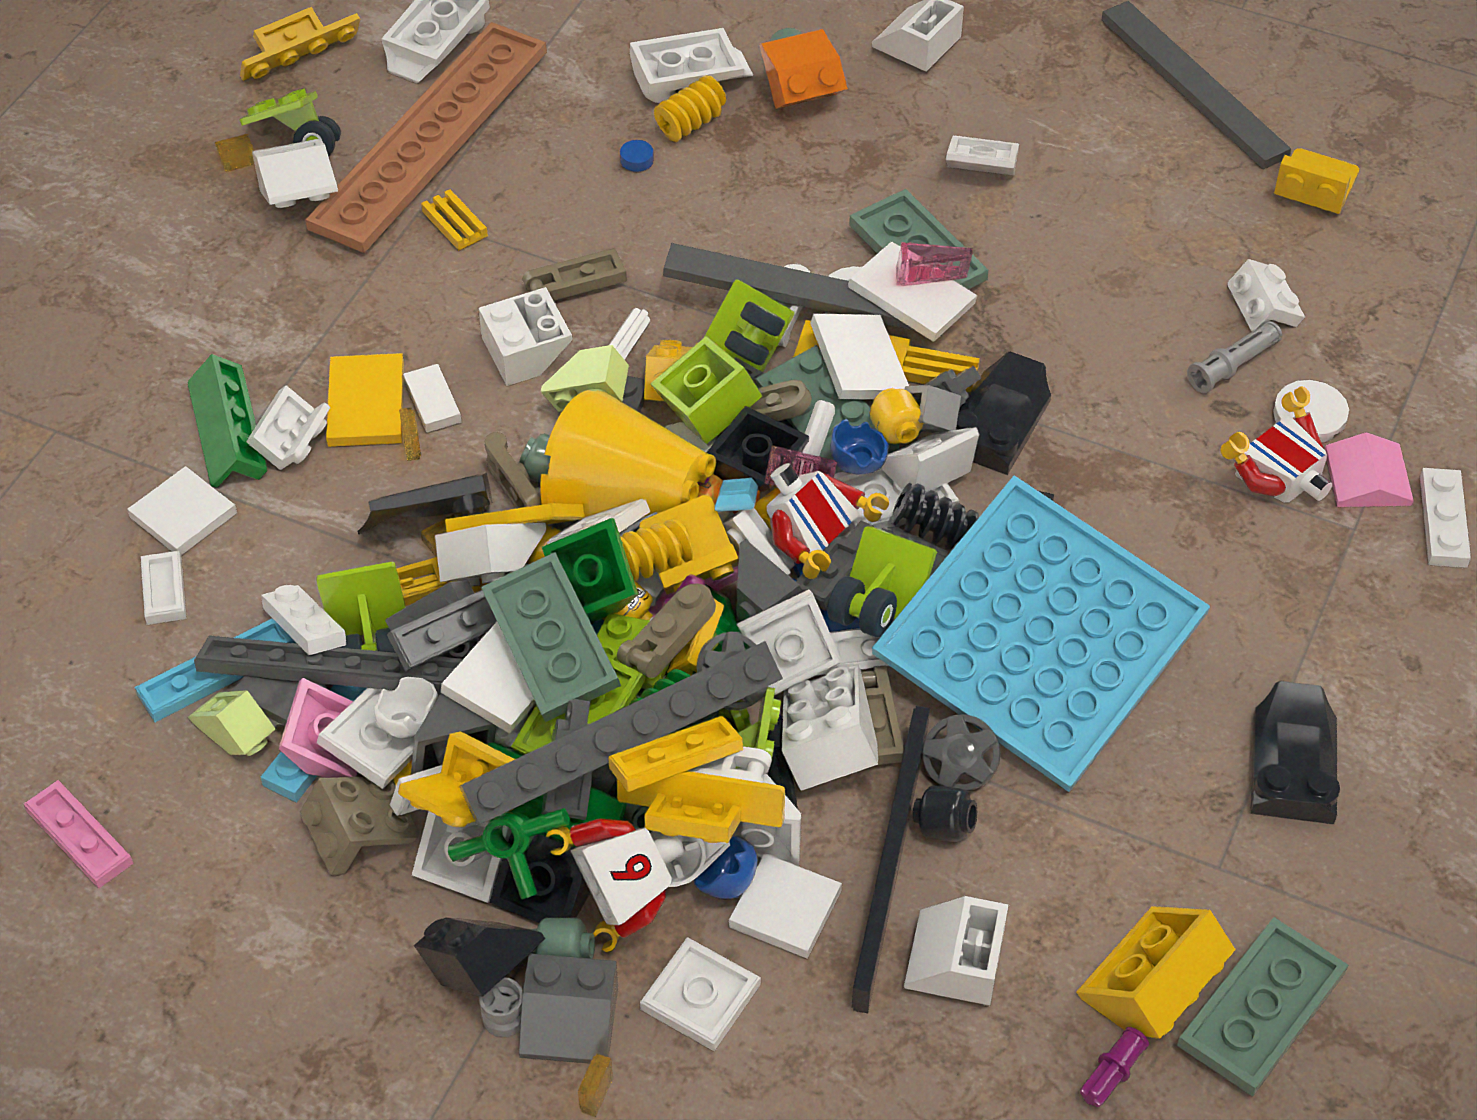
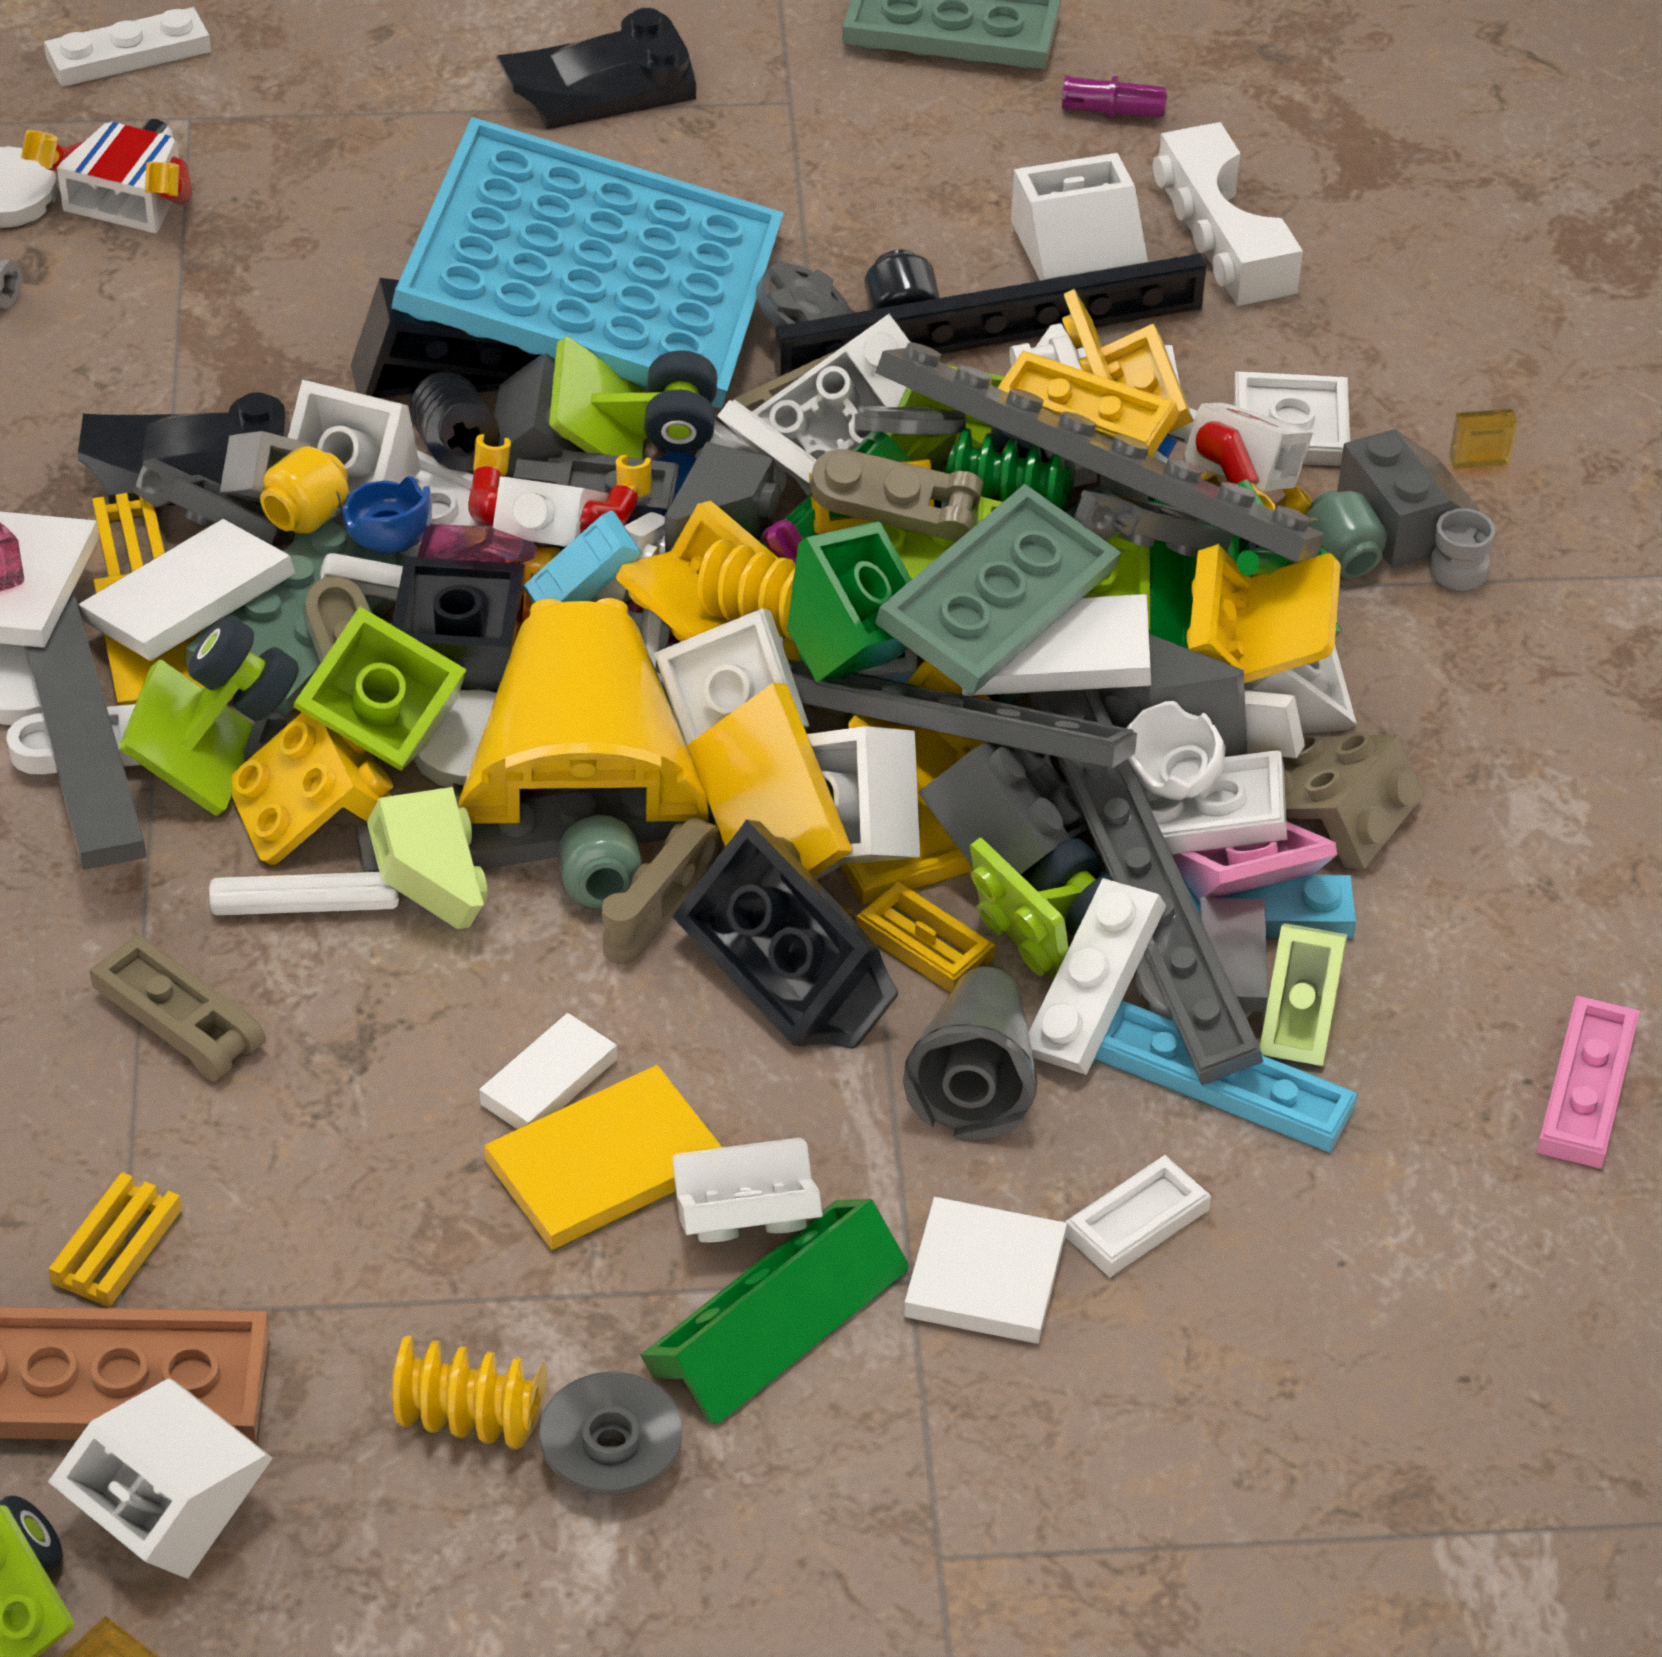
camera: 120 degrees left, 5 degrees down
clear yellow tile [399,407,421,461] -> none
black slope [414,917,546,997] -> none
white slope [478,287,572,386] -> none
yellow slope [1076,906,1236,1039] -> none
bright pink slope [1325,432,1413,507] -> none
none -> yellow piece [391,1335,547,1450]
none -> dark grey dish [539,1372,682,1494]
none -> dark grey cone [903,967,1037,1140]
none -> white arch [1153,122,1303,306]

